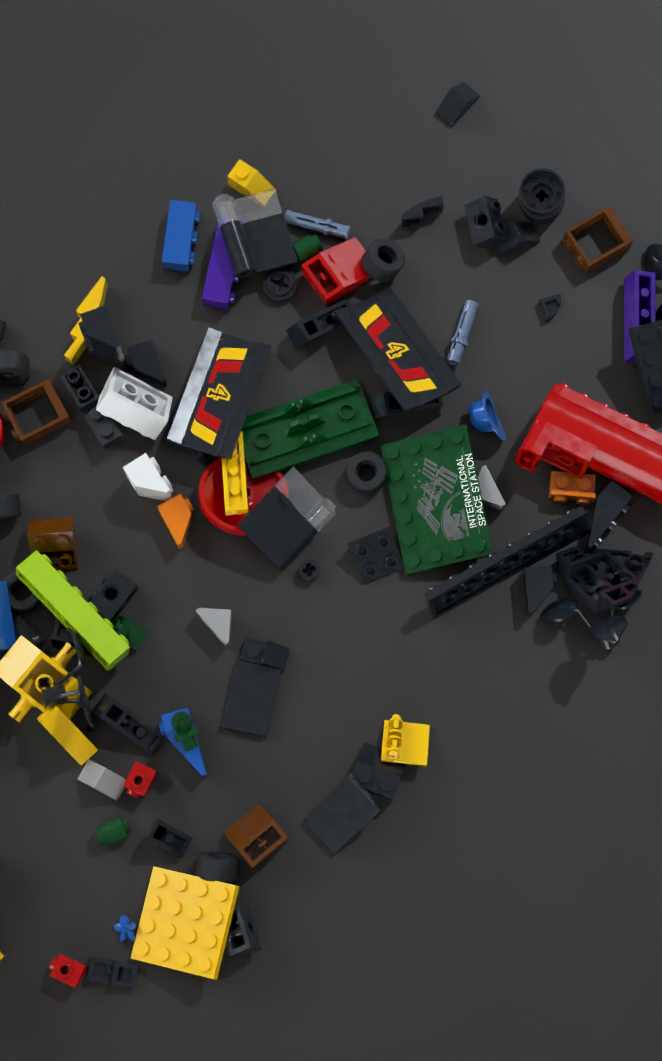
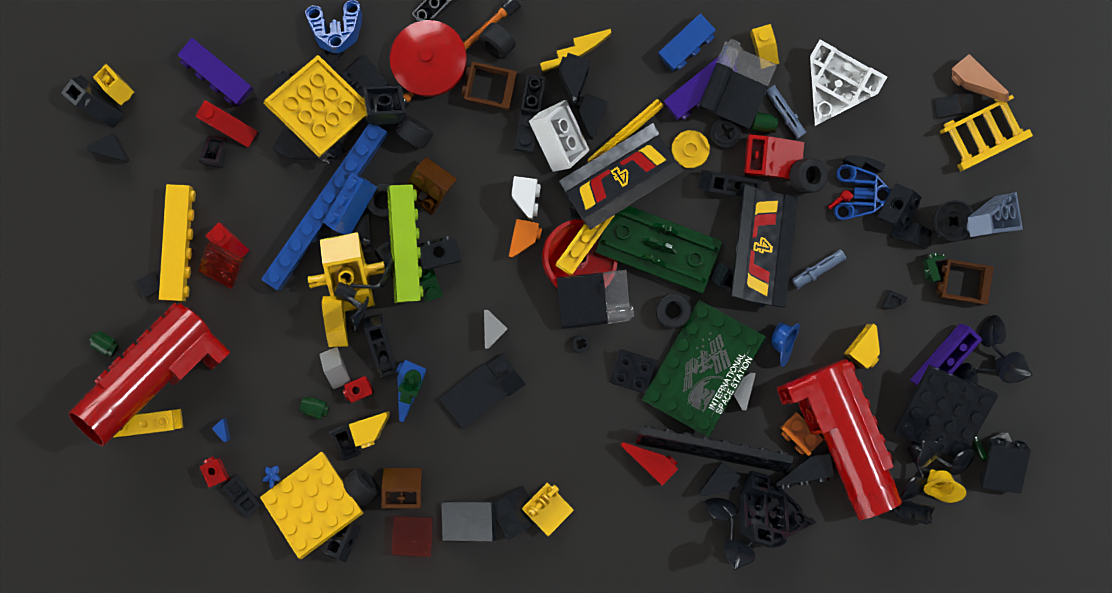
camera: 40 degrees right, 10 degrees up
none -> blue slope [212,418,230,442]
none -> yellow slope [349,411,390,448]
none -> clear red plate [392,516,433,557]
none -> yellow axle [587,99,663,163]
none -> red slope [620,442,678,486]
none -> yellow tile [672,130,710,168]
none -> white wedge [810,40,887,126]
none -> red hand [828,190,854,210]
none -> blue connector [834,164,891,221]
none -> yellow slope [844,324,880,369]
none -> dark green bracket [923,252,946,282]
none -> yellow fence [940,95,1033,172]
none -> nougat slope [952,54,1009,102]
none -> sand blue wedge [967,192,1023,237]

